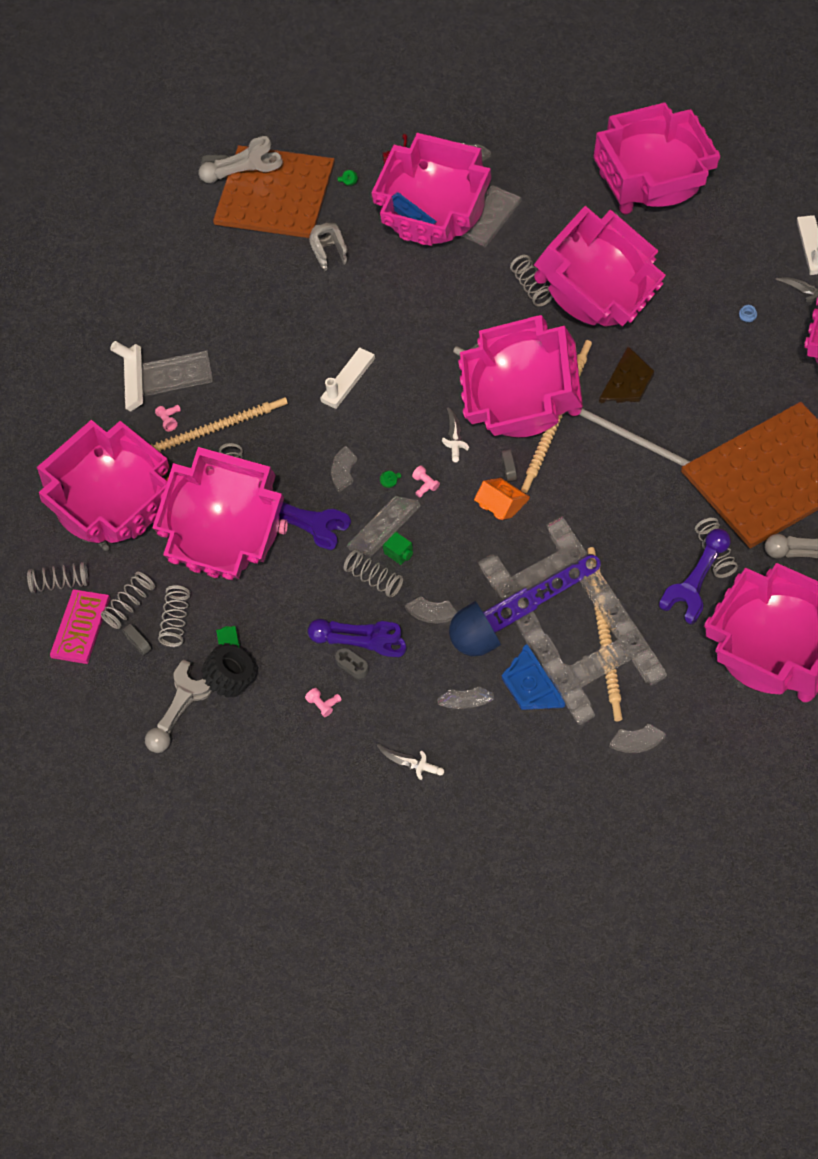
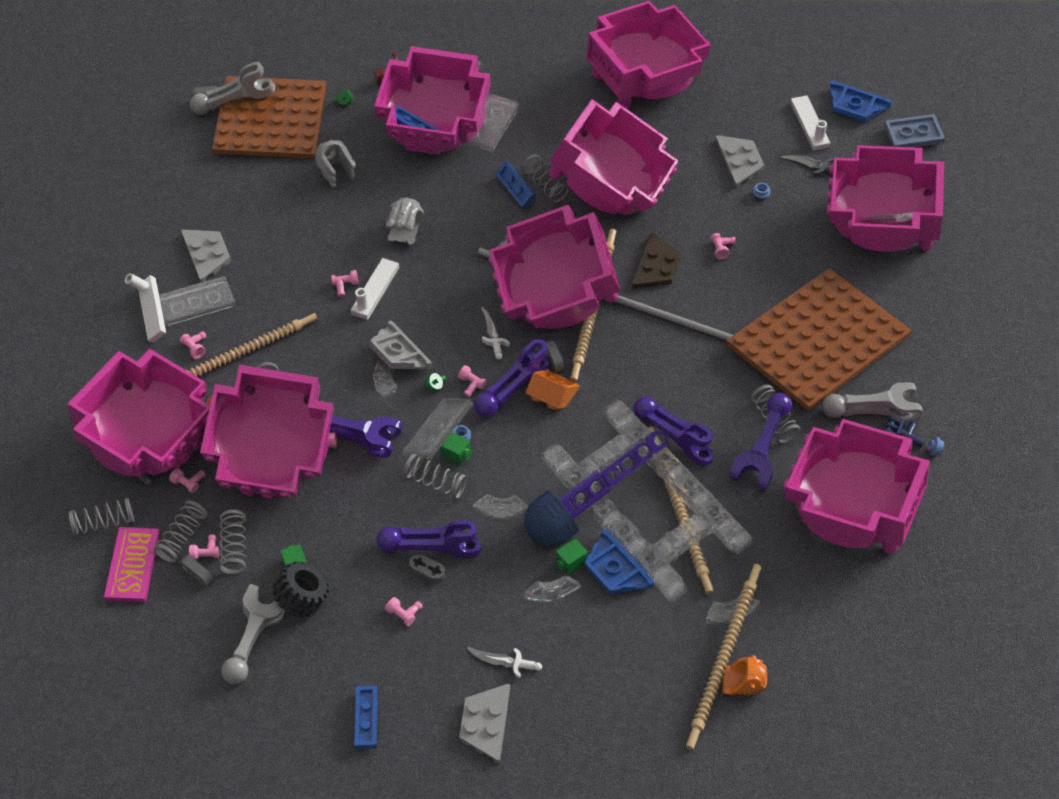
camera: 15 degrees left, 5 degrees down
none -> bright pink piece [169,468,206,494]
none -> light grey wing [181,230,231,284]
none -> bright pink piece [189,535,219,561]
none -> bright pink piece [331,270,359,297]
none -> blue plate [354,686,378,749]
none -> light grey wing [370,321,432,369]
none -> light grey piece [386,197,424,246]
none -> medium blue plate [452,425,471,440]
none -> light grey wing [459,684,510,764]
none -> dark purple piece [474,339,550,417]
none -> blue plate [495,161,536,209]
none -> green brick [555,538,588,575]
none -> dark purple piece [633,396,713,466]
none -> tan hose [685,564,761,750]
none -> bright pink piece [710,233,736,260]
none -> light grey wing [715,135,764,188]
none -> orange helmet [722,655,767,695]

